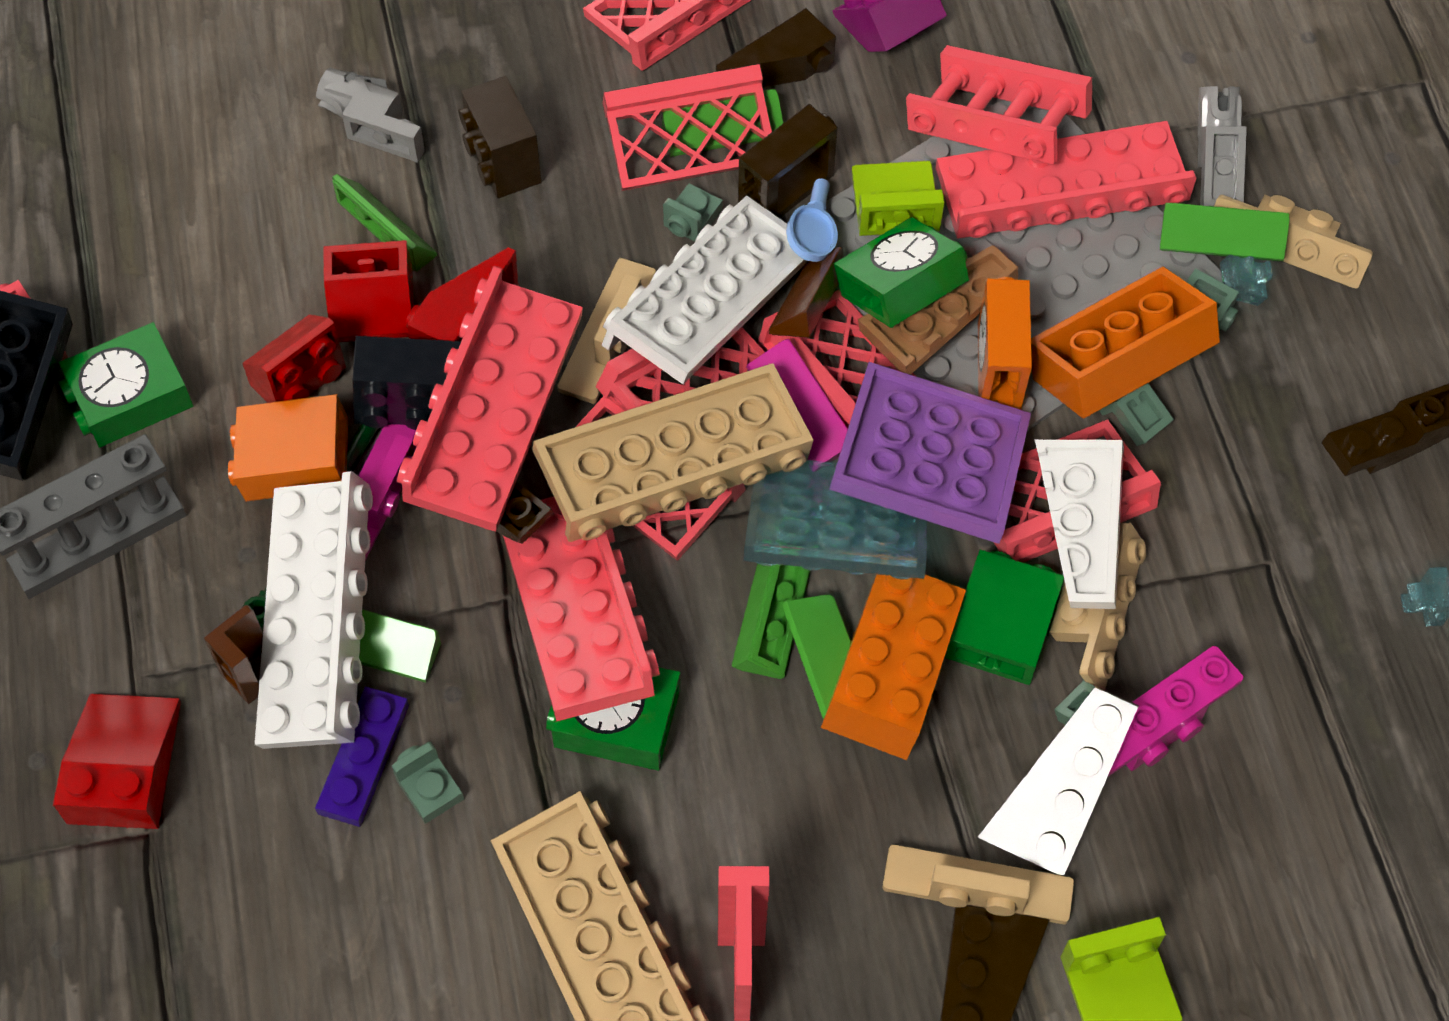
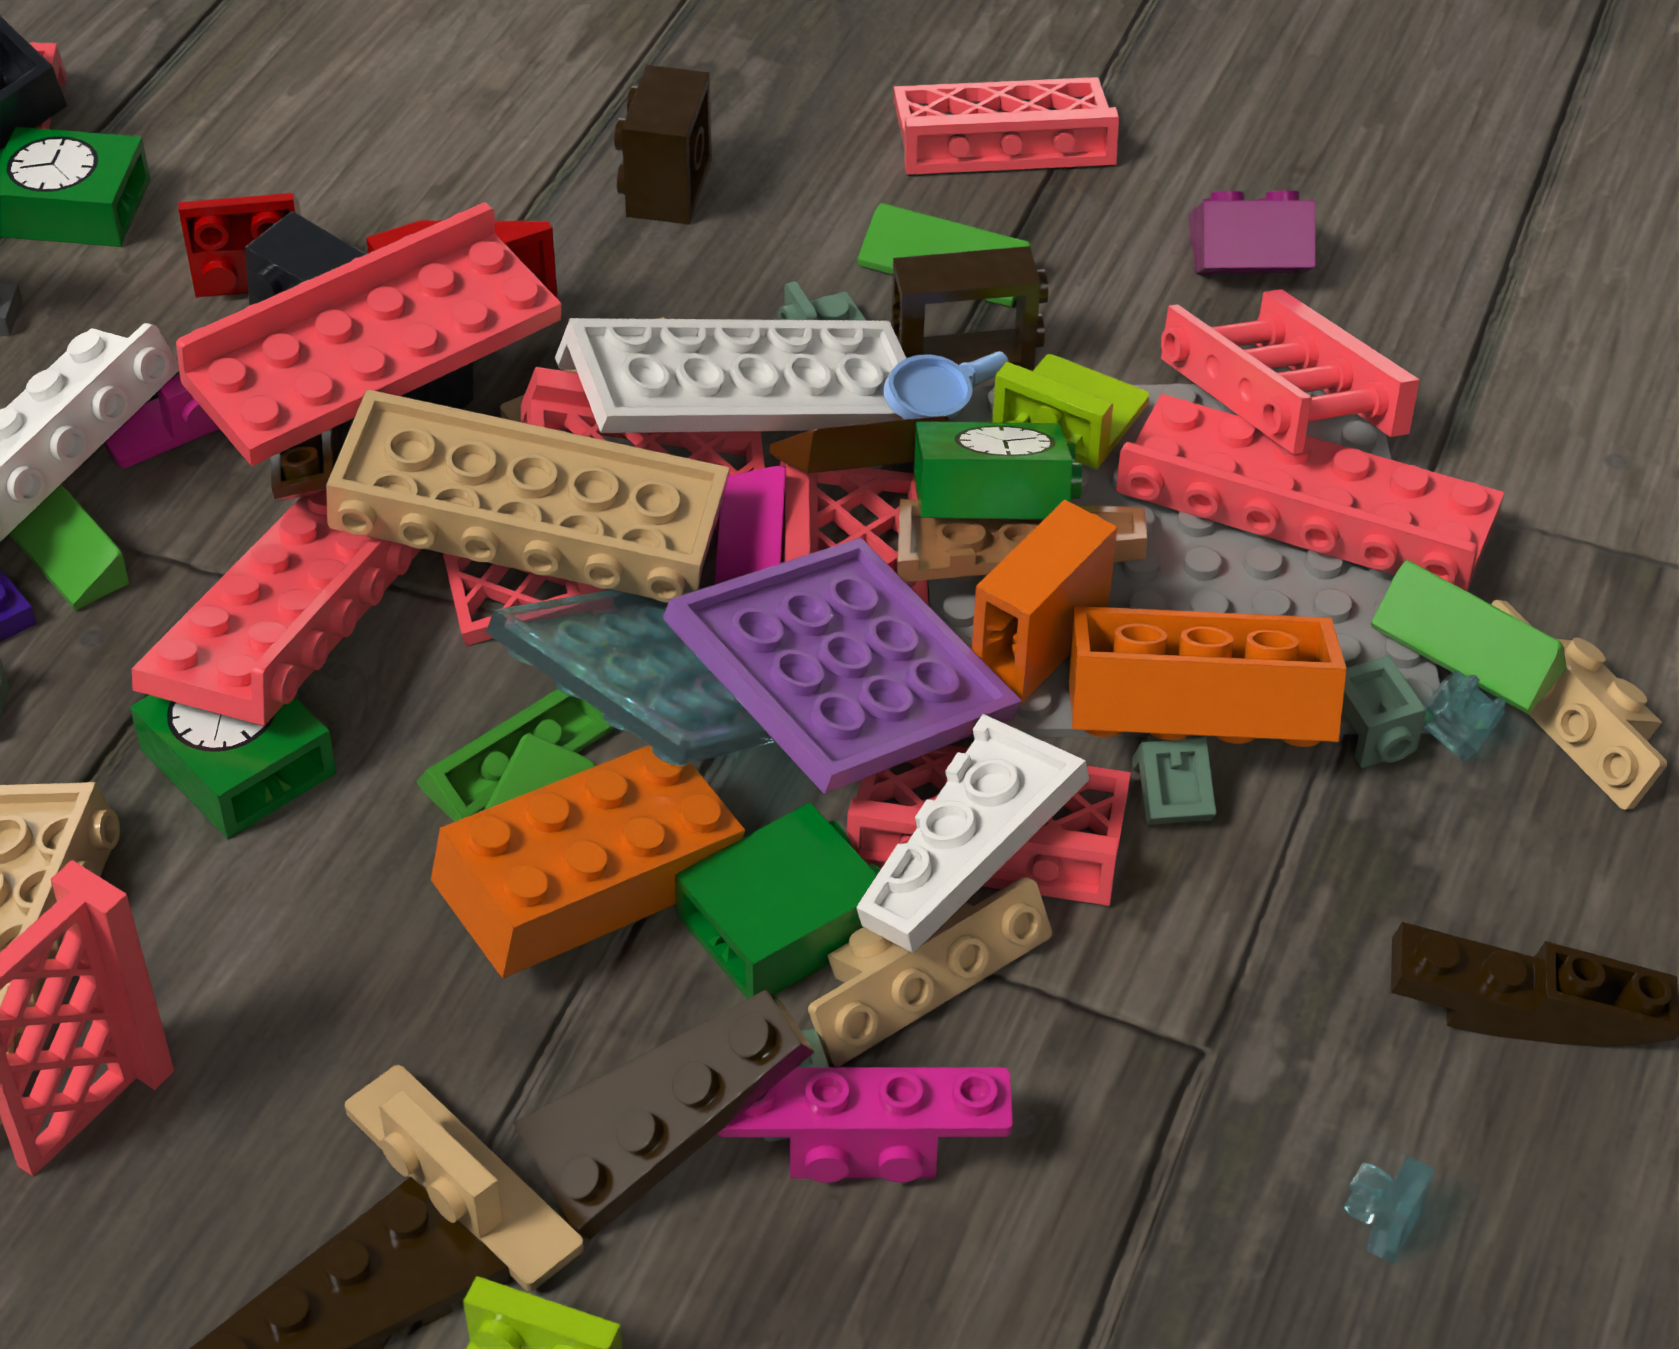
camera: 35 degrees right, 15 degrees down
orange brick [228,394,348,501] -> none
light grey plate [316,67,425,163] -> none
red slope [323,240,414,342] -> none
bright green slope [332,174,437,272] -> none
coral fence [603,64,772,191] -> none
dark brown slope [716,8,836,88] -> none
light grey plate [1197,86,1247,206] -> none

